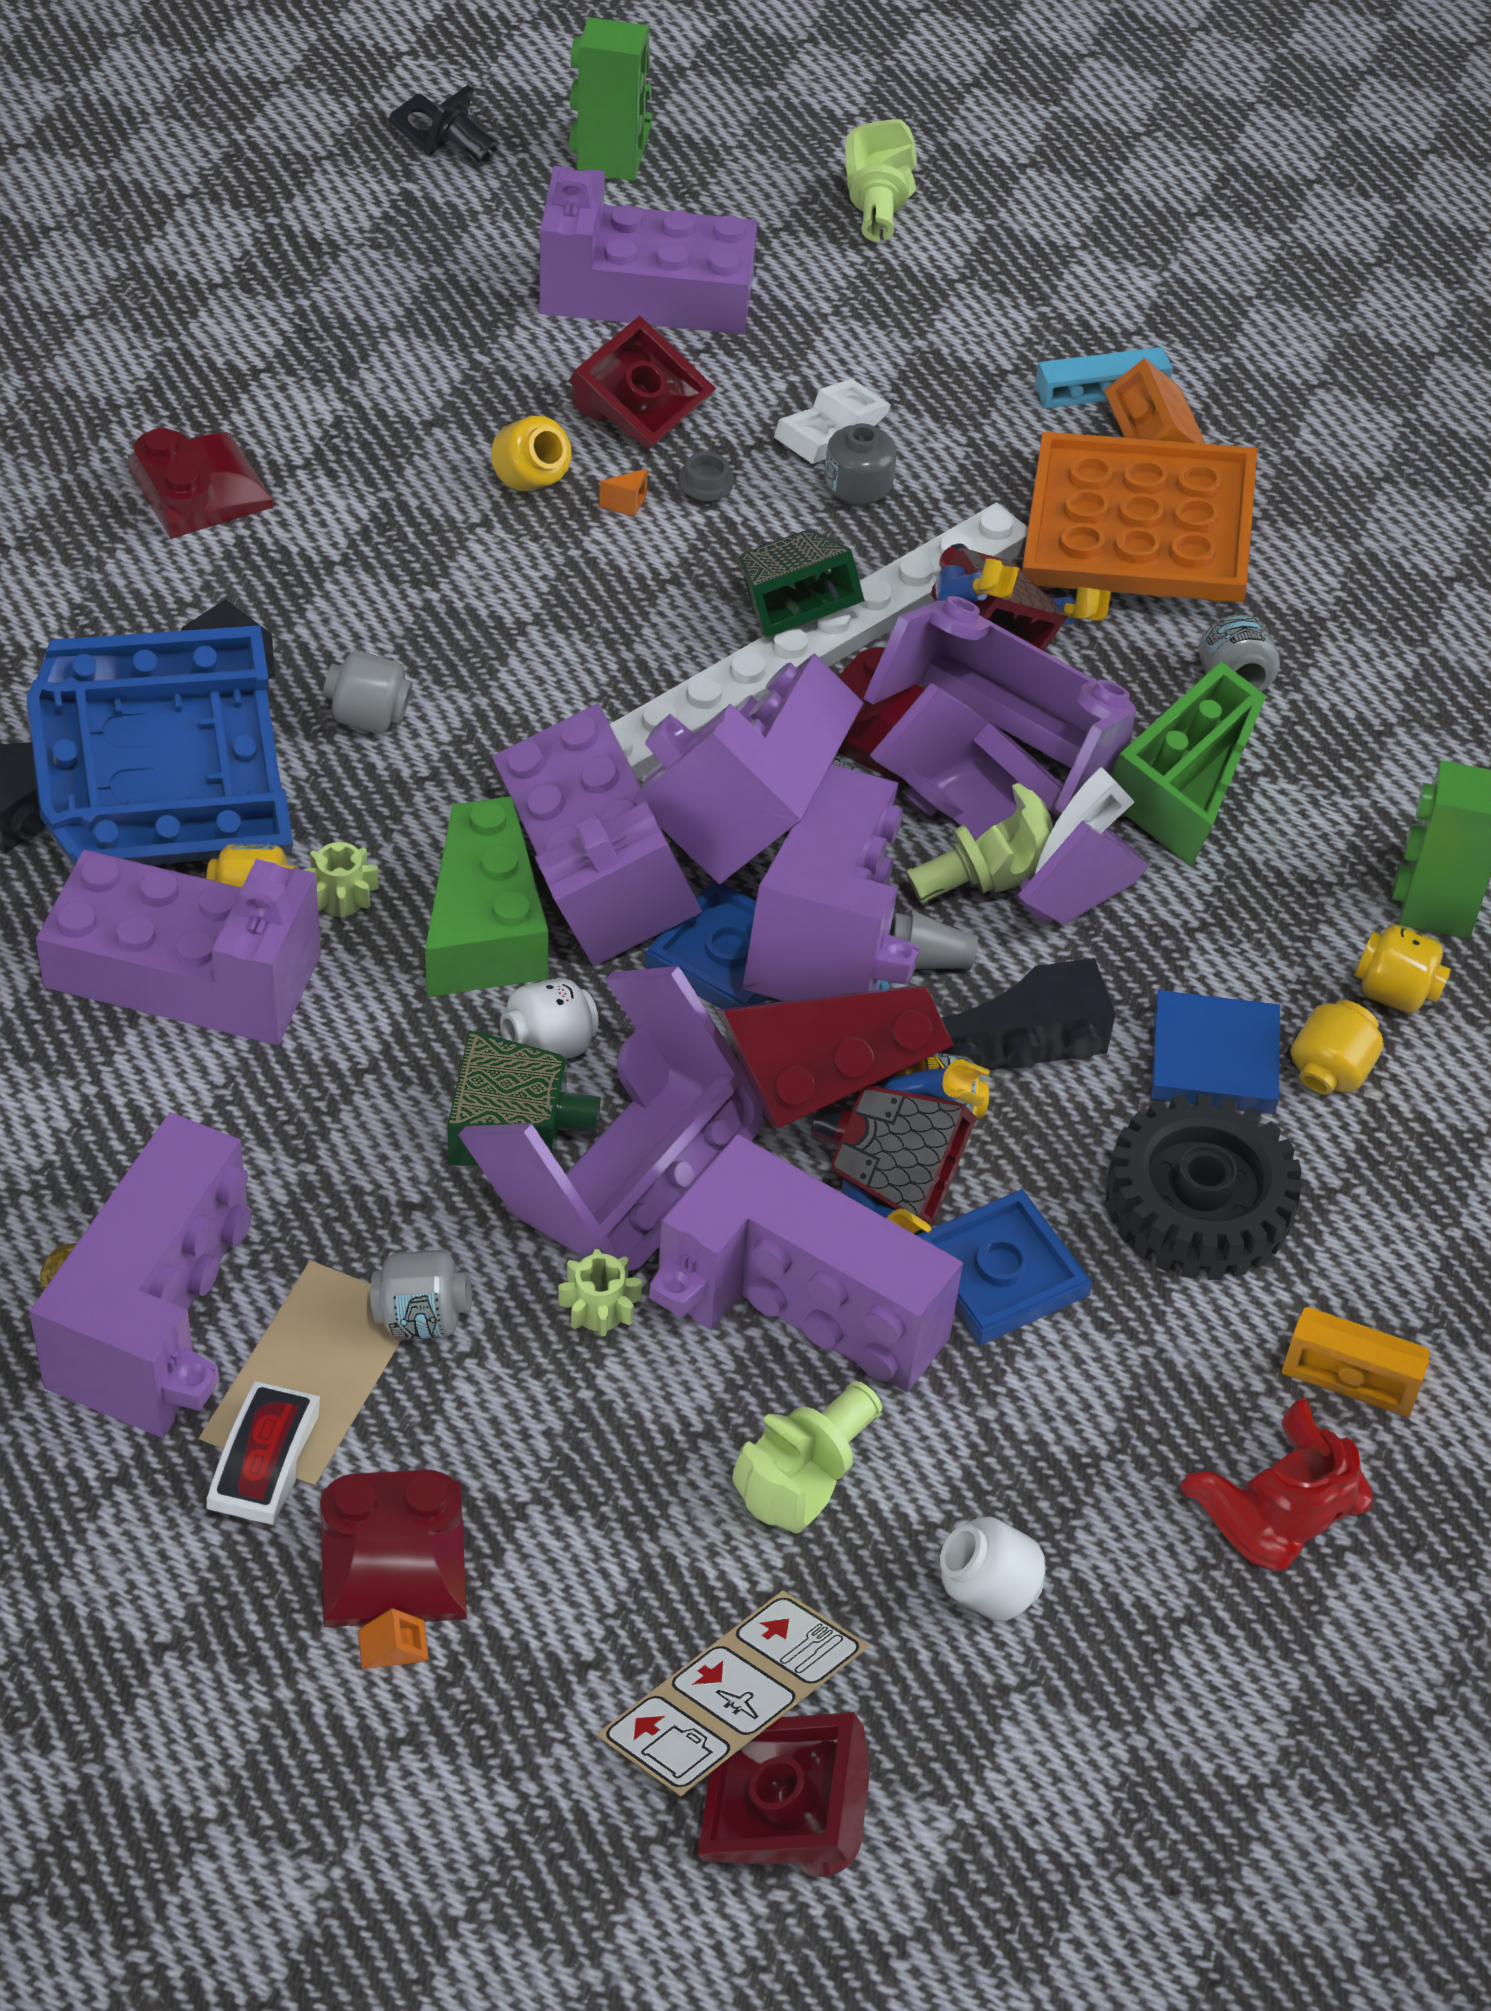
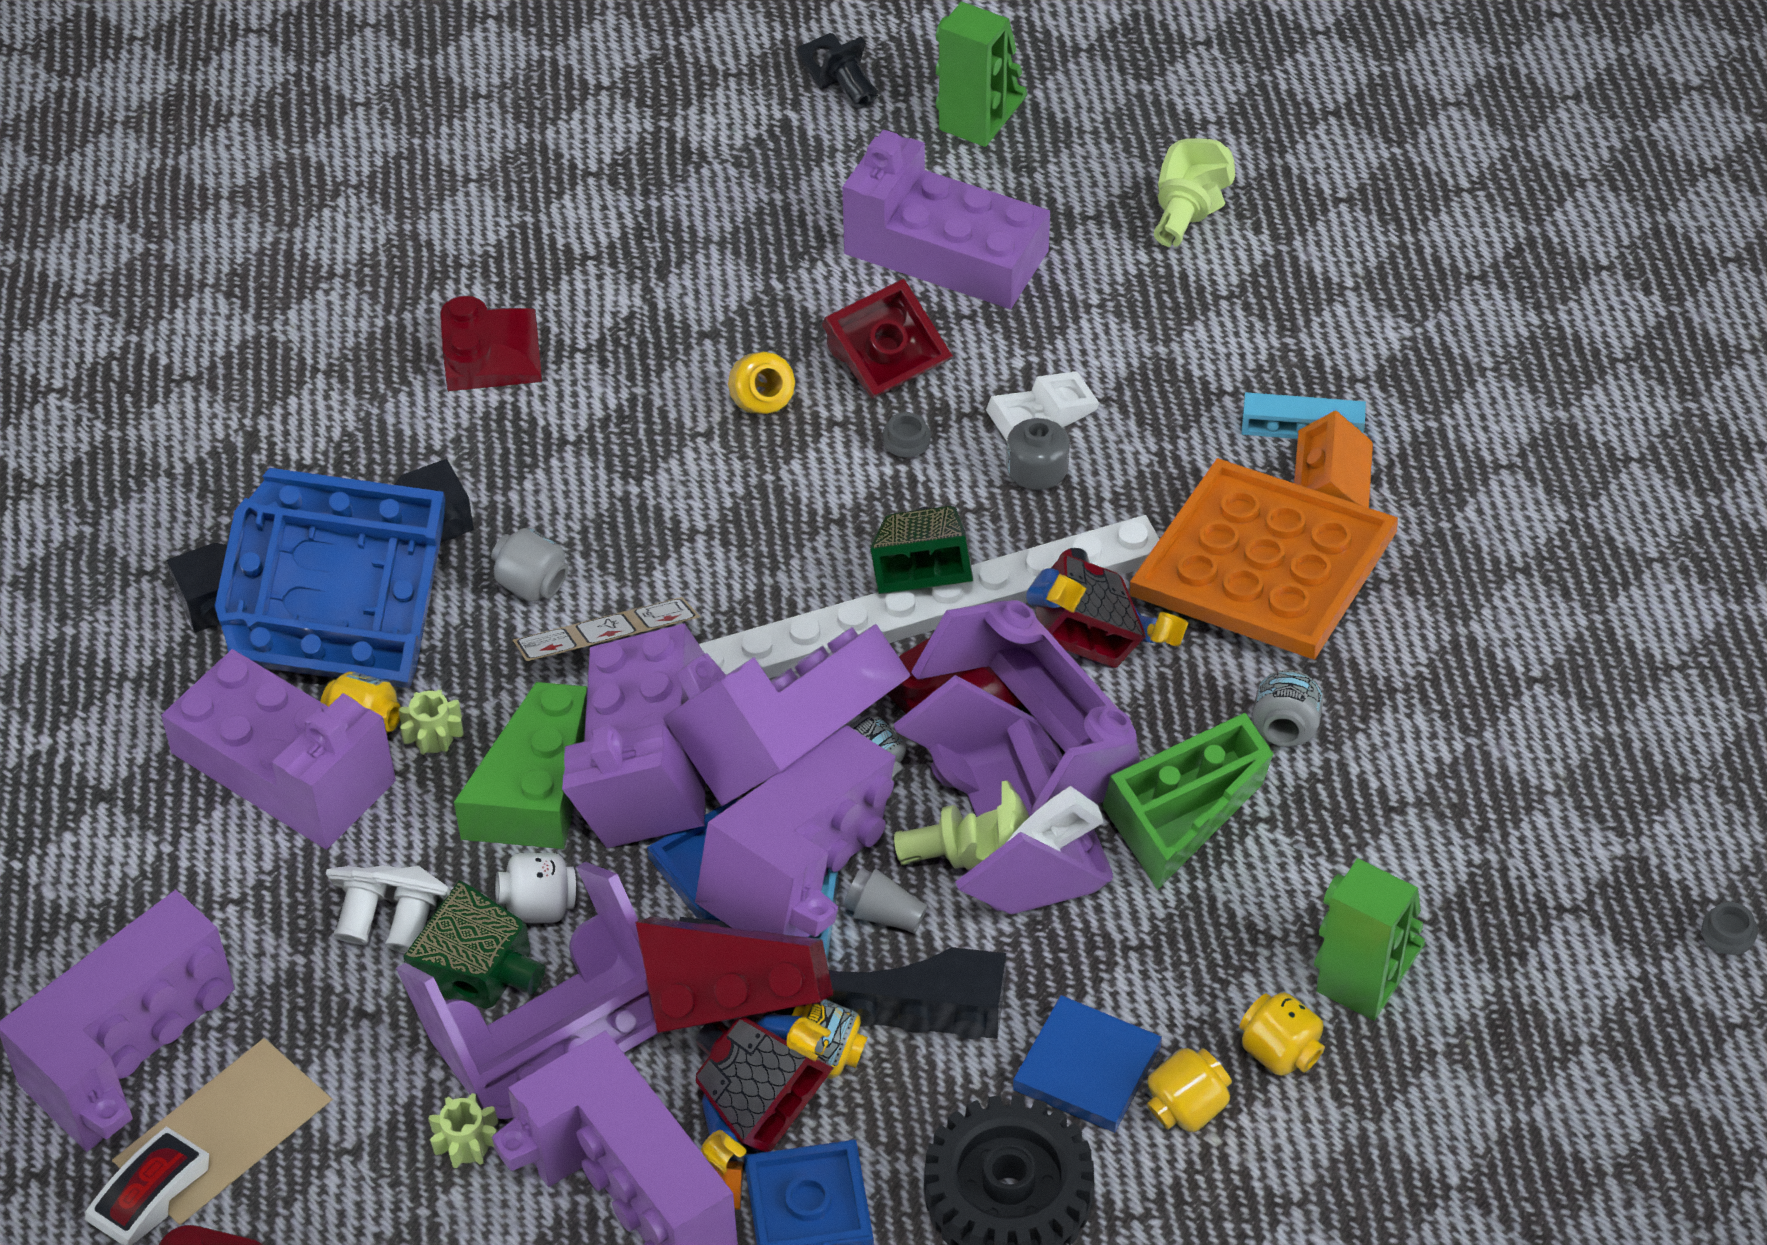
camera: 25 degrees right, 0 degrees up
light grey head [371,1250,472,1340] -> none
orange piece [599,469,648,517] -> none
none -> white connector [326,865,451,954]
none -> sticker [513,597,700,661]

